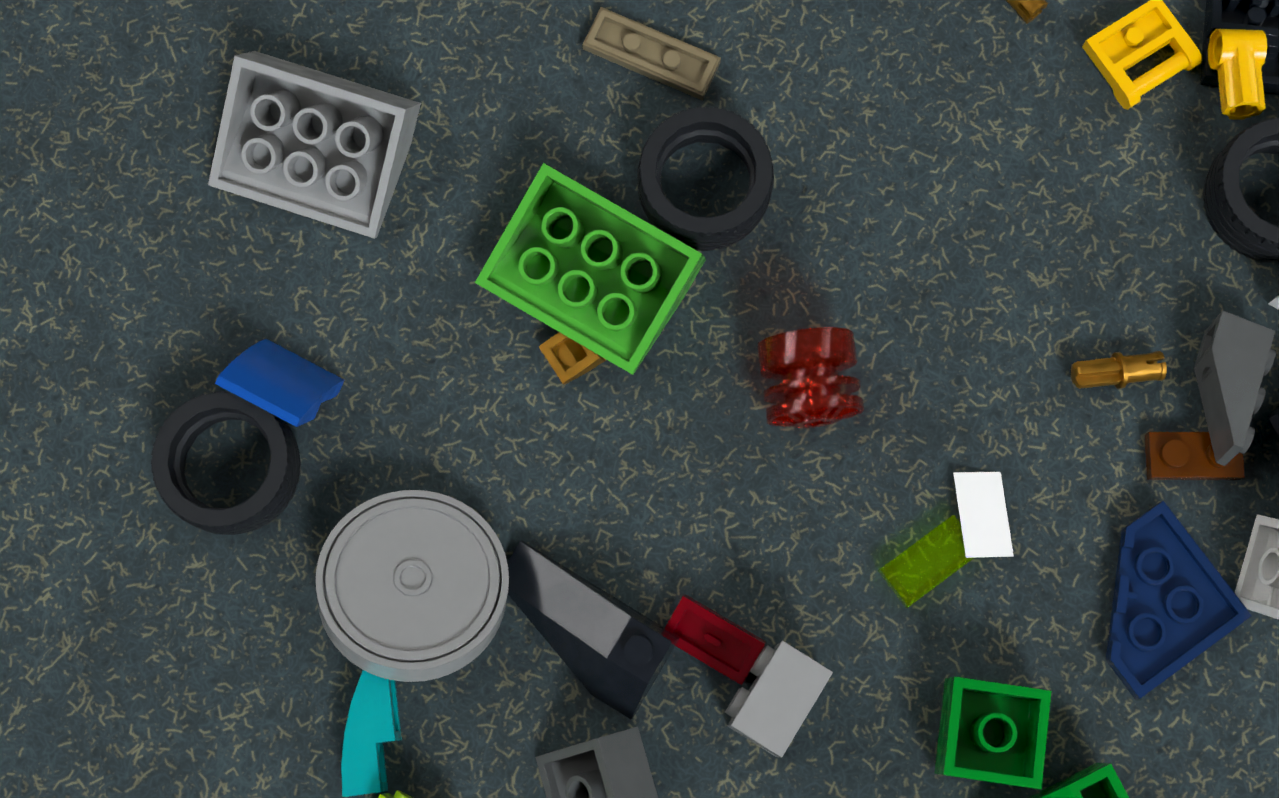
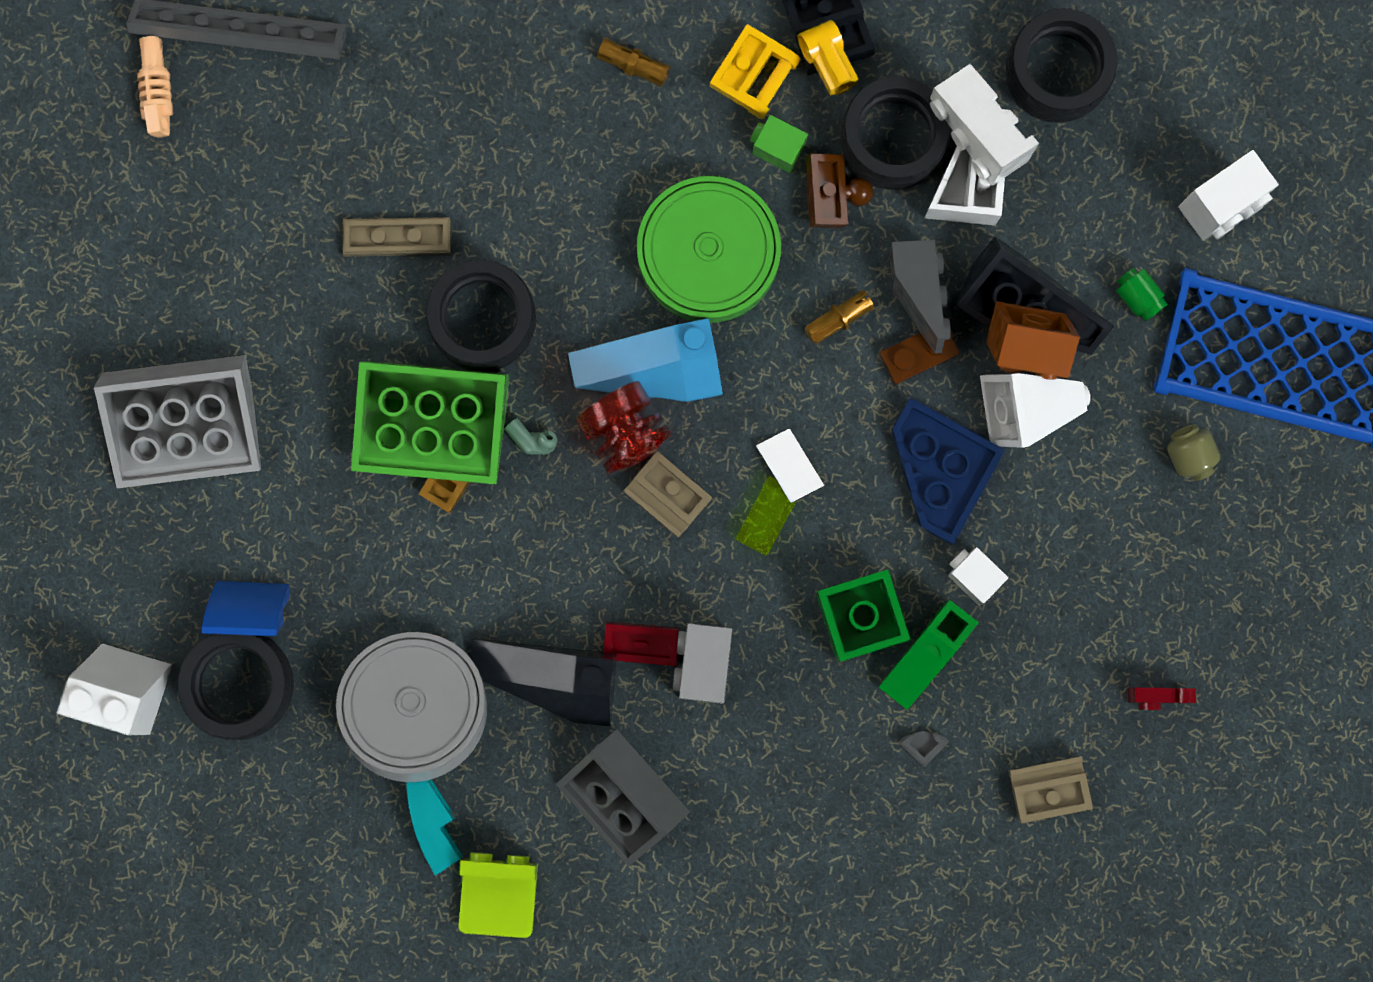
camera: 30 degrees left, 5 degrees up
none -> white slope [57,644,172,735]
none -> sand green arm [504,418,558,455]
none -> dark azure wedge [568,318,723,402]
none -> dark tan plate [623,451,713,539]
none -> bright green brick [637,176,781,323]
none -> bright green brick [750,115,808,173]
none -> reddish brown plate [805,154,873,228]
none -> white brick [947,547,1008,606]

